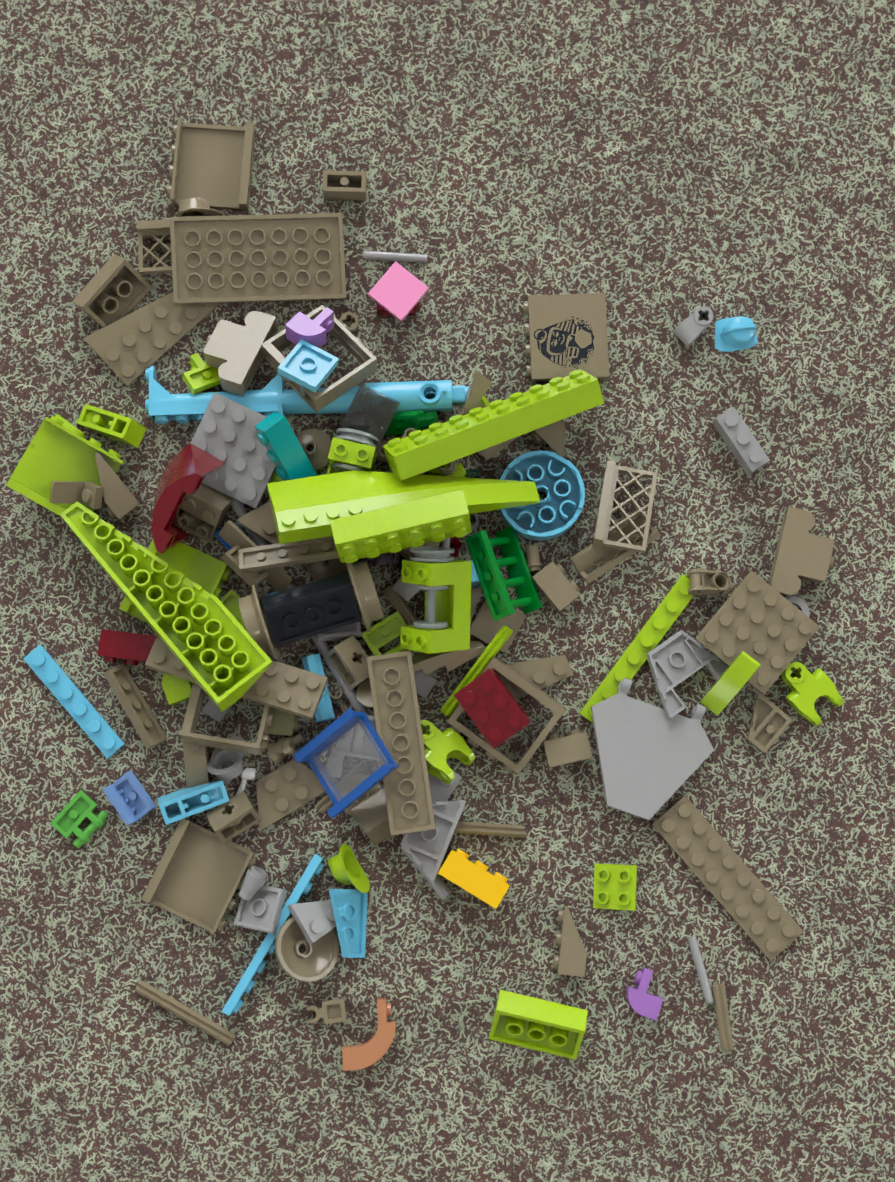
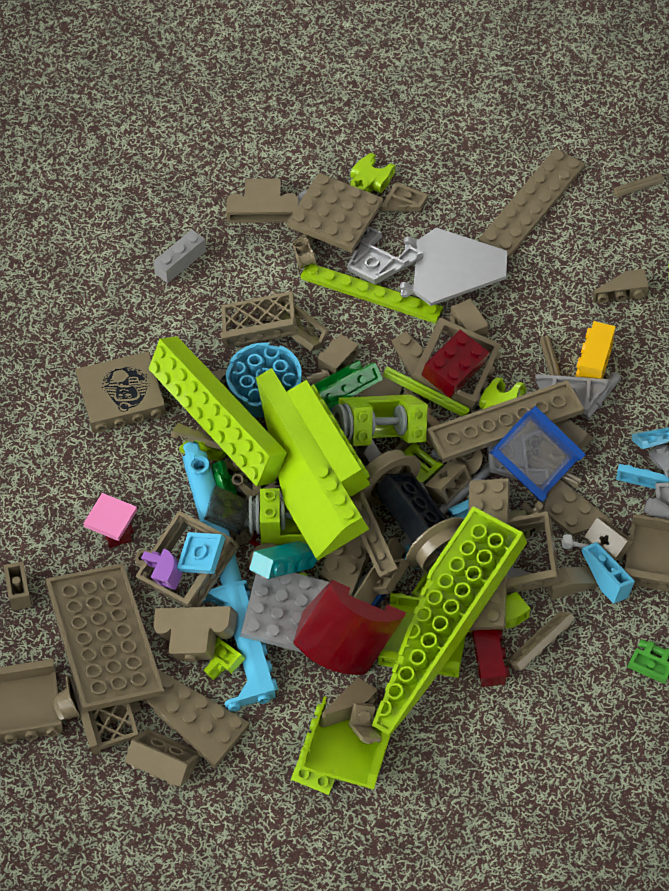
camera: 100 degrees left, 25 degrees down
medium azure plate [23,645,125,759] -> none
lime slope [77,404,147,448] -> none
medium blue bracket [103,770,156,826] -> none
light grey piece [207,736,245,785] -> none
lime piece [328,844,370,893] -> none
light grey bar [363,251,428,263] -> none
lime hinge [593,863,637,911] -> none
medium lavender brick [626,967,663,1021] -> none
light grey piece [673,306,713,347] -> none
light grey bar [687,935,715,1004] -> none
lime slope [701,651,761,716] -> none
medium azure piece [715,316,758,352] -> none

